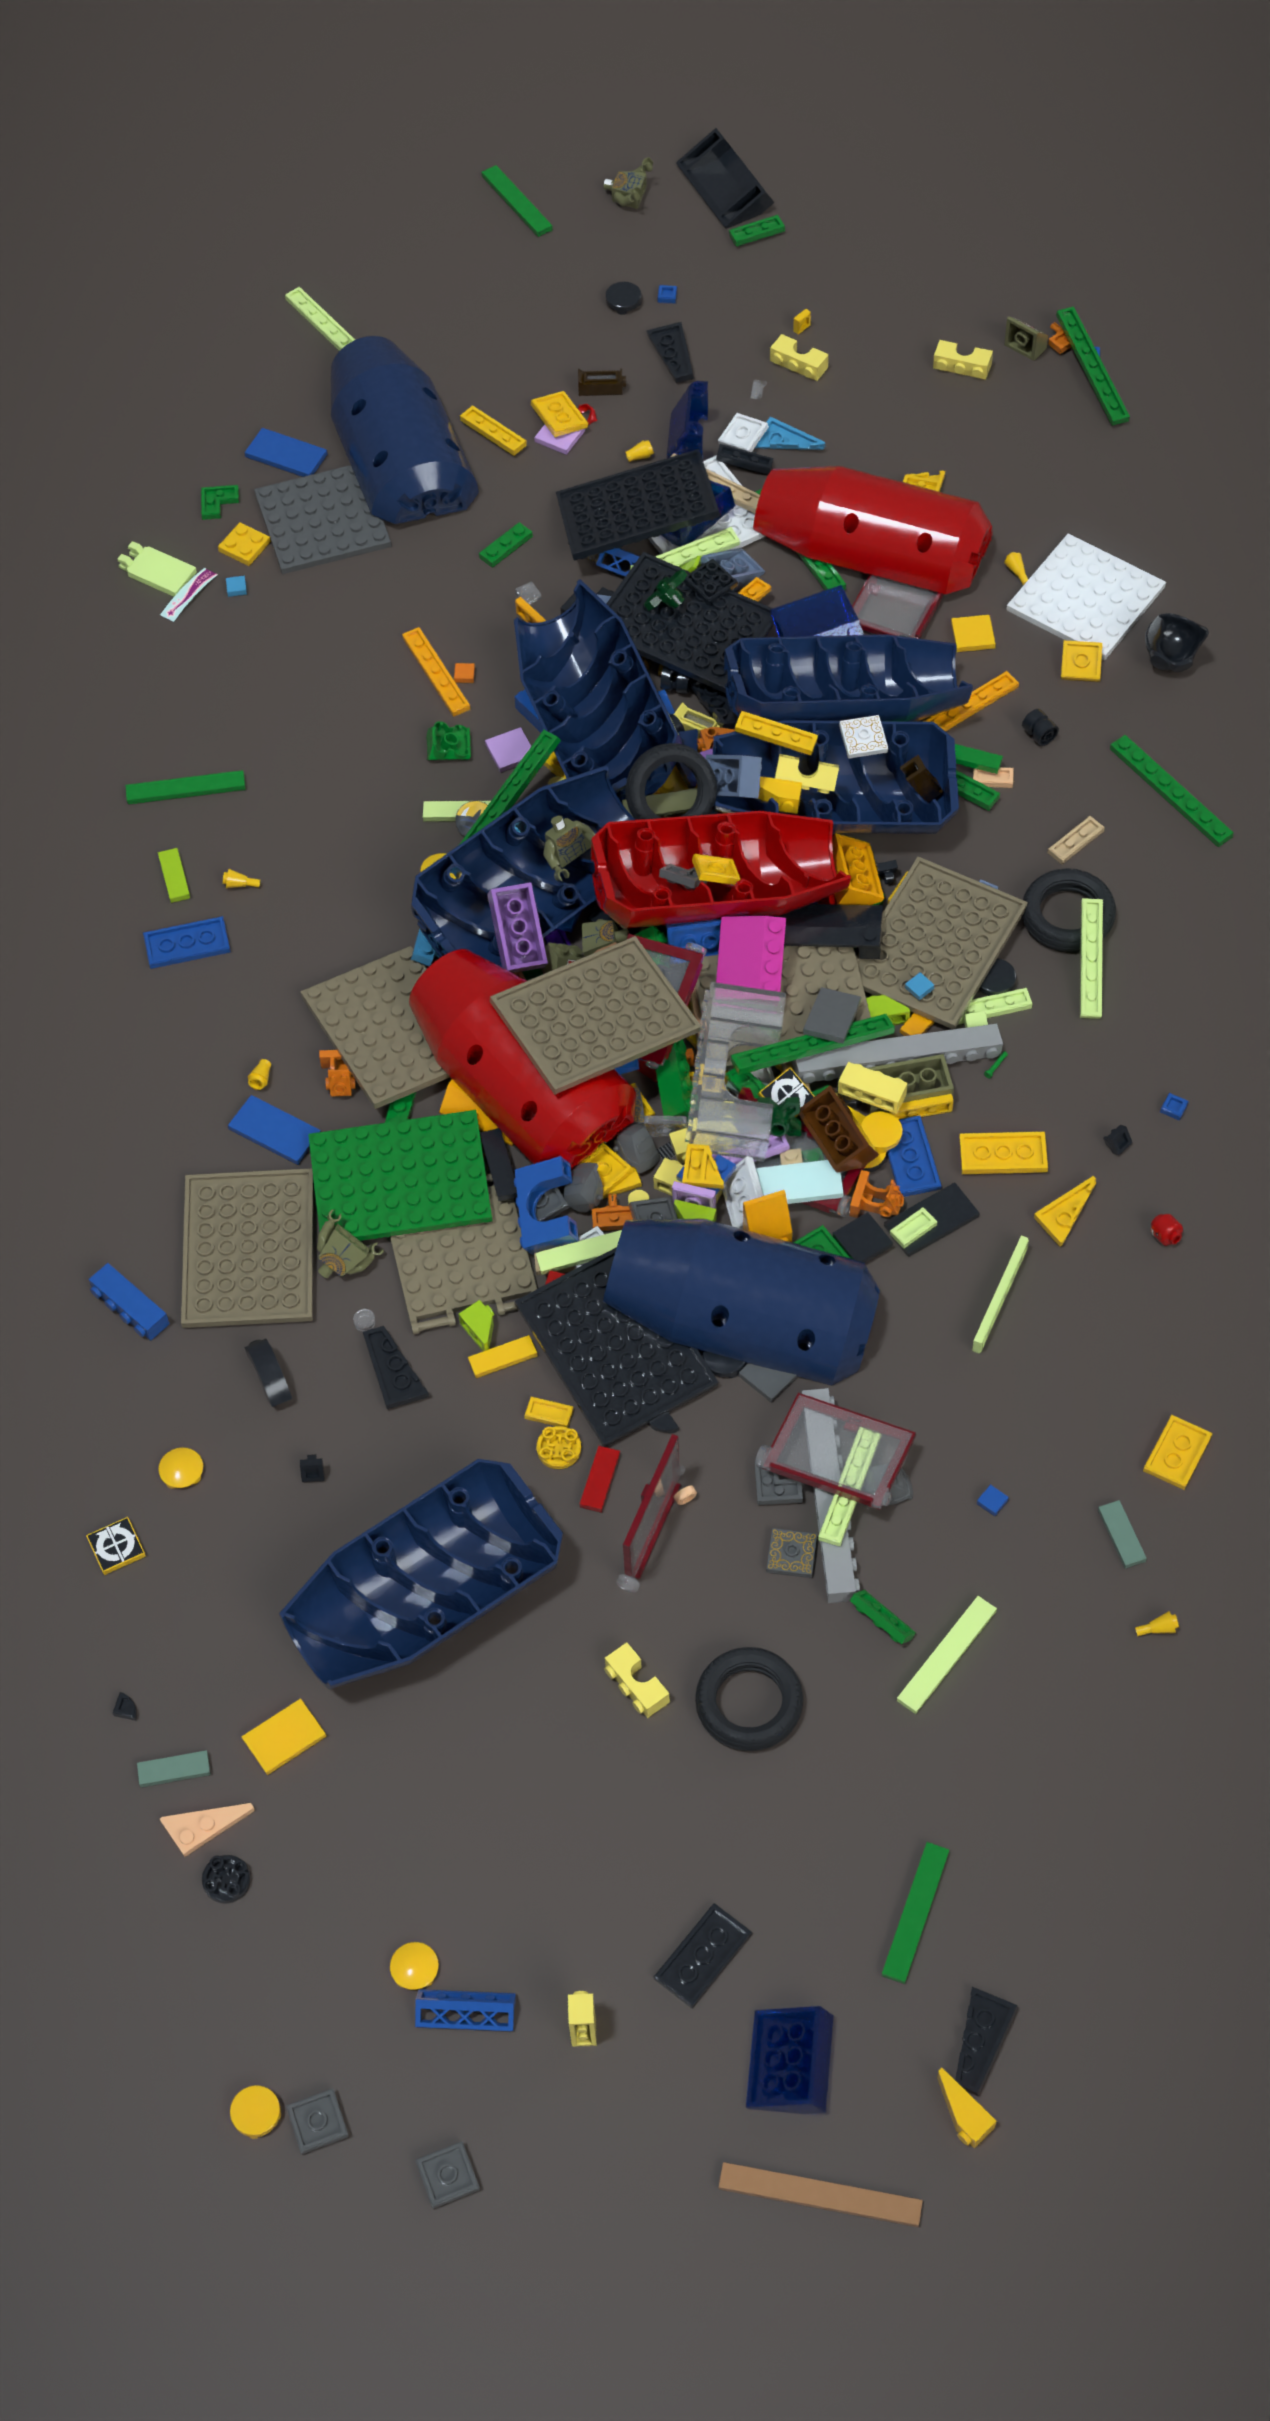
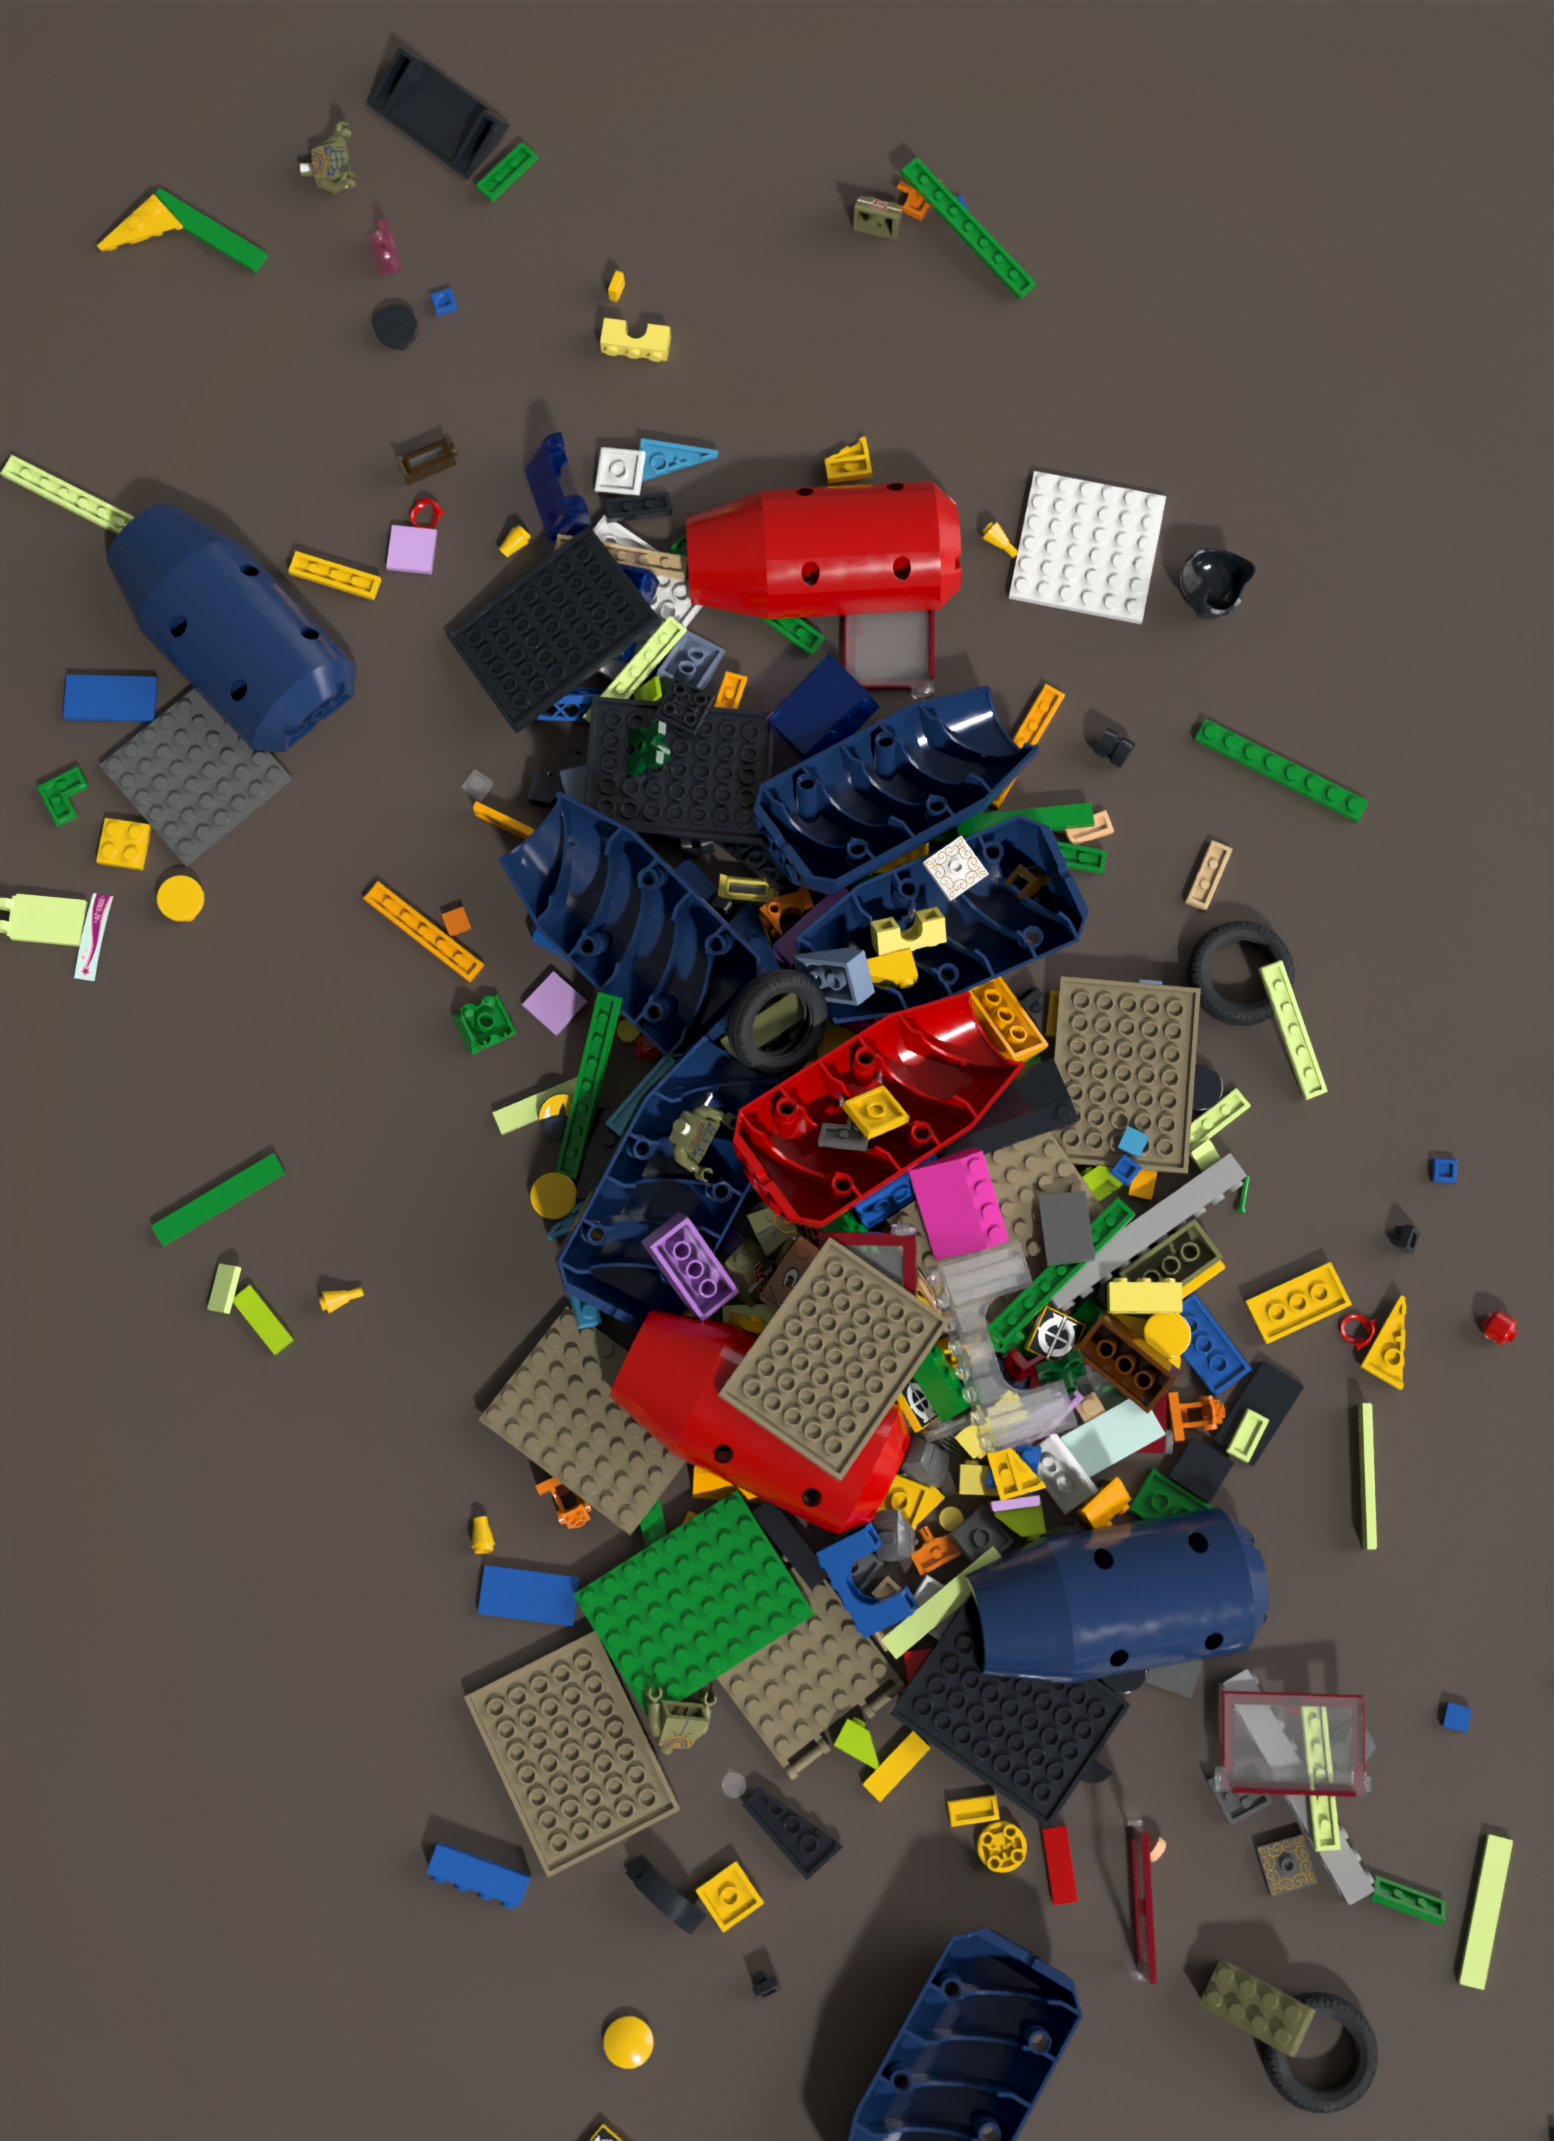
camera: 25 degrees left, 20 degrees up
blue tile [143,916,231,969] -> none
dark azure tile [226,576,247,597] -> none
green plate [479,522,533,568] -> none
yellow tile [531,391,588,437] -> none
light yellow arch [604,1642,670,1718] -> none
black wing [646,322,694,383] -> none
yellow plate [735,711,818,755] -> none
clear tile [750,379,767,399] -> none
light yellow arch [933,340,993,380] -> none
yellow tile [951,615,995,652] -> none
yellow tile [1061,640,1102,682] -> none
none -> yellow wing [97,194,183,252]
none -> yellow tile [157,875,204,922]
none -> yellowish green tile [207,1264,241,1314]
none -> clear pink bracket [369,219,403,276]
none -> yellow plate [695,1861,764,1933]
none -> tile [896,1376,939,1433]
none -> blue tile [1109,1153,1142,1187]
none -> olive brick [1198,1959,1316,2057]
none -> red piece [1340,1314,1376,1351]

